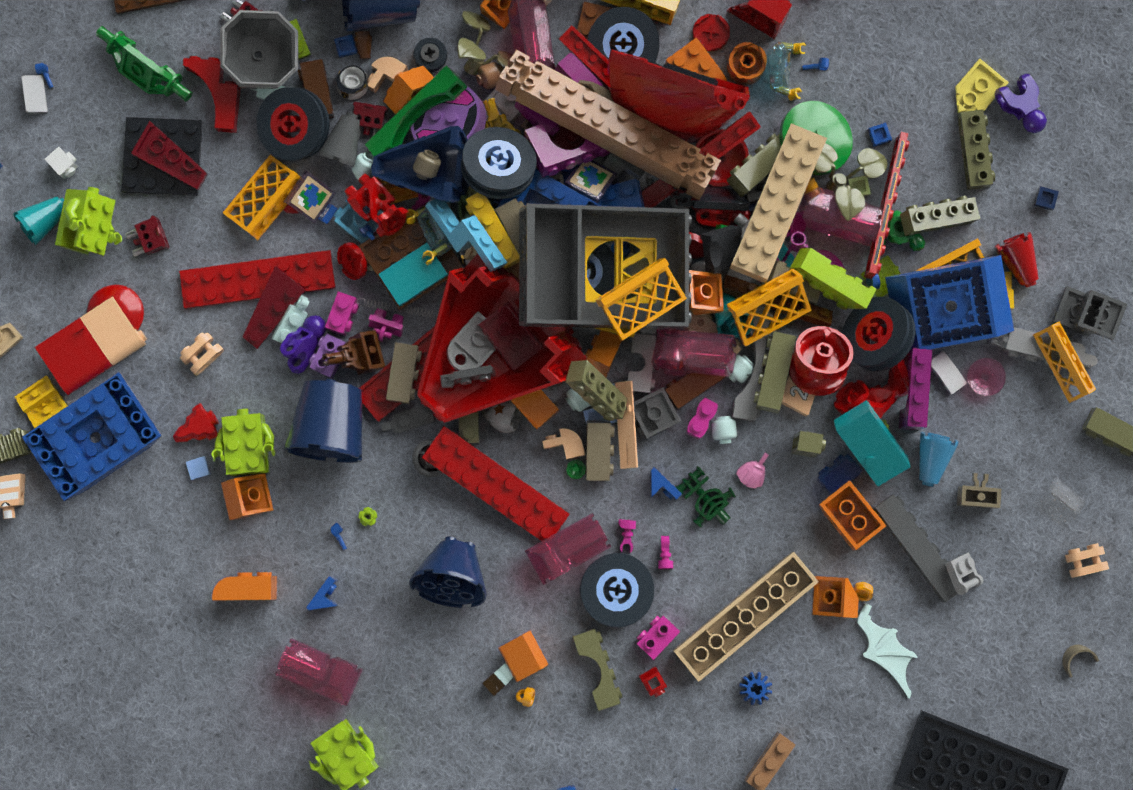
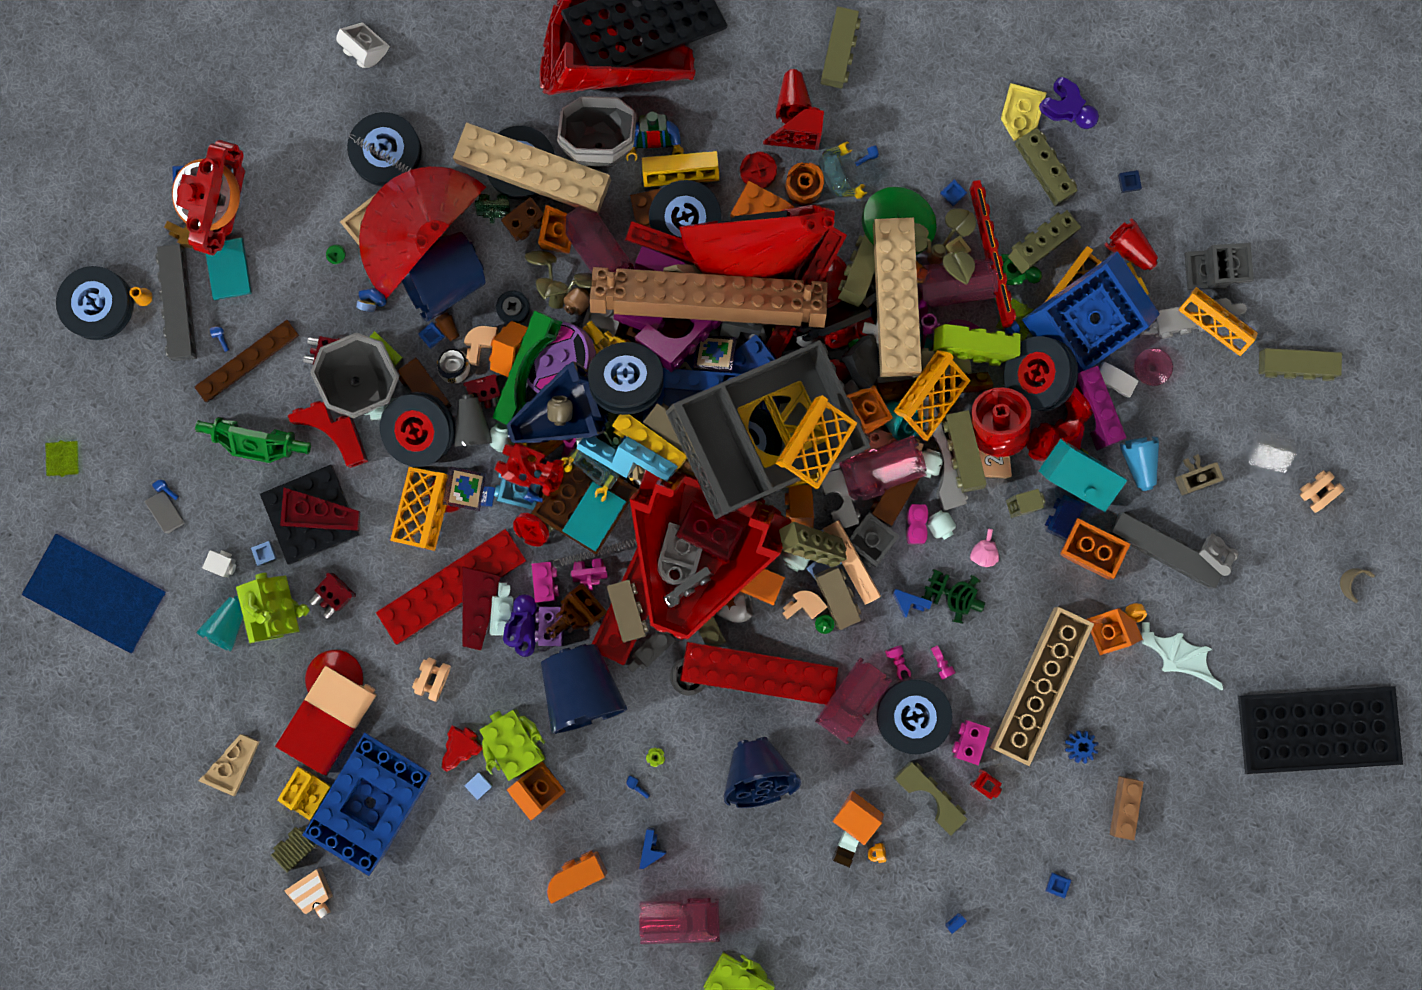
camera: 25 degrees left, 0 degrees up
none -> light blue tile [251,541,277,566]

